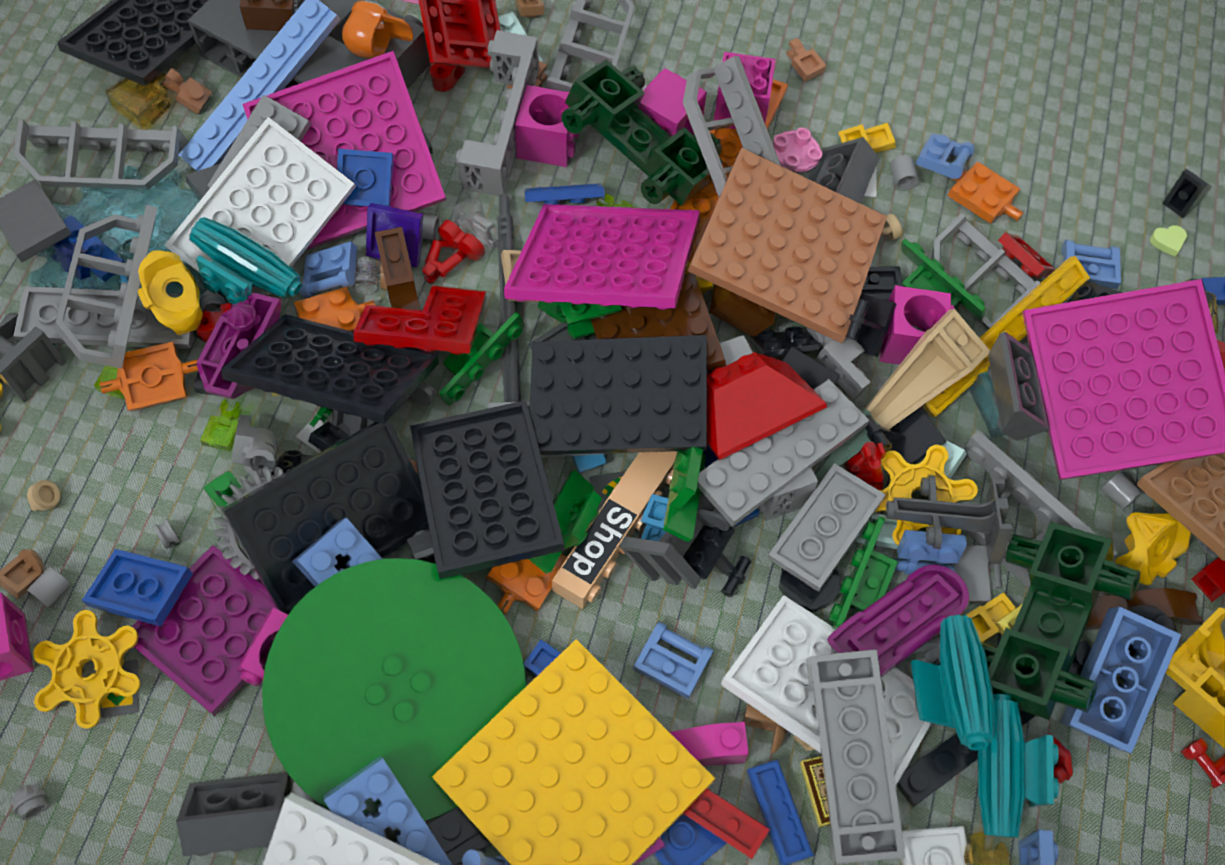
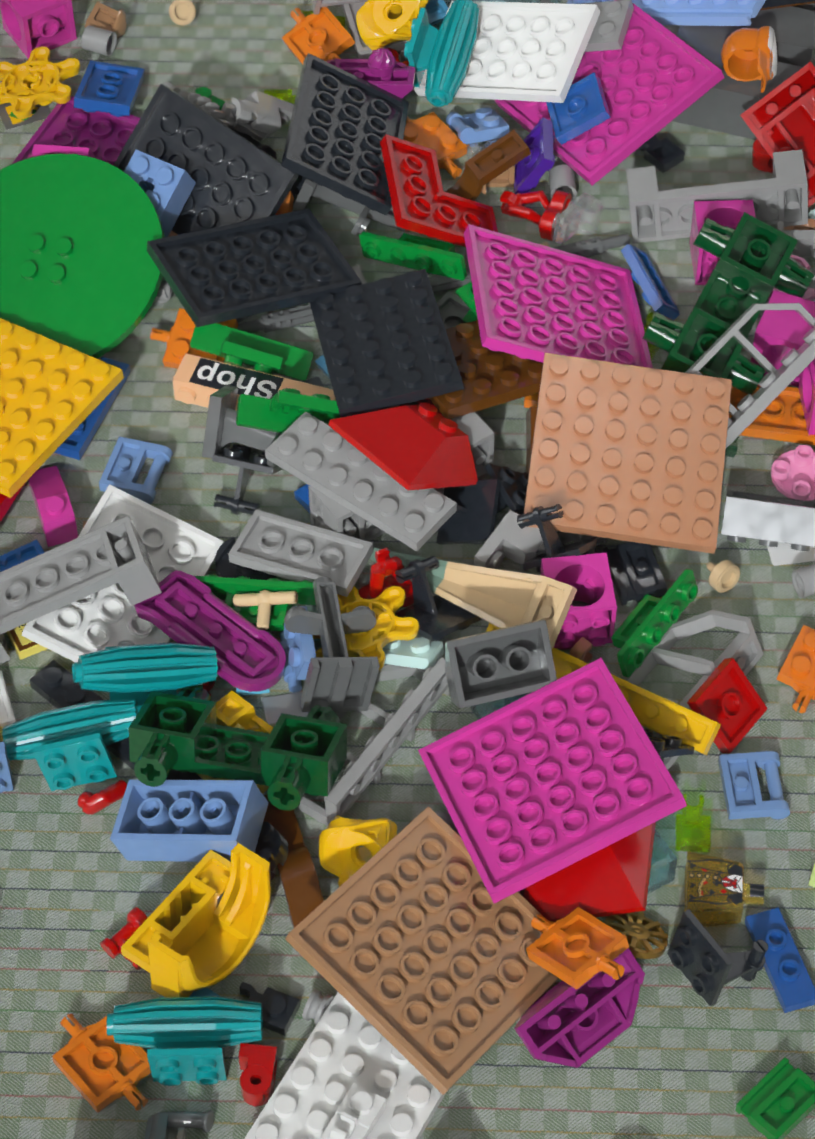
camera: 80 degrees right, 10 degrees down
none -> tan piece [233,590,298,631]

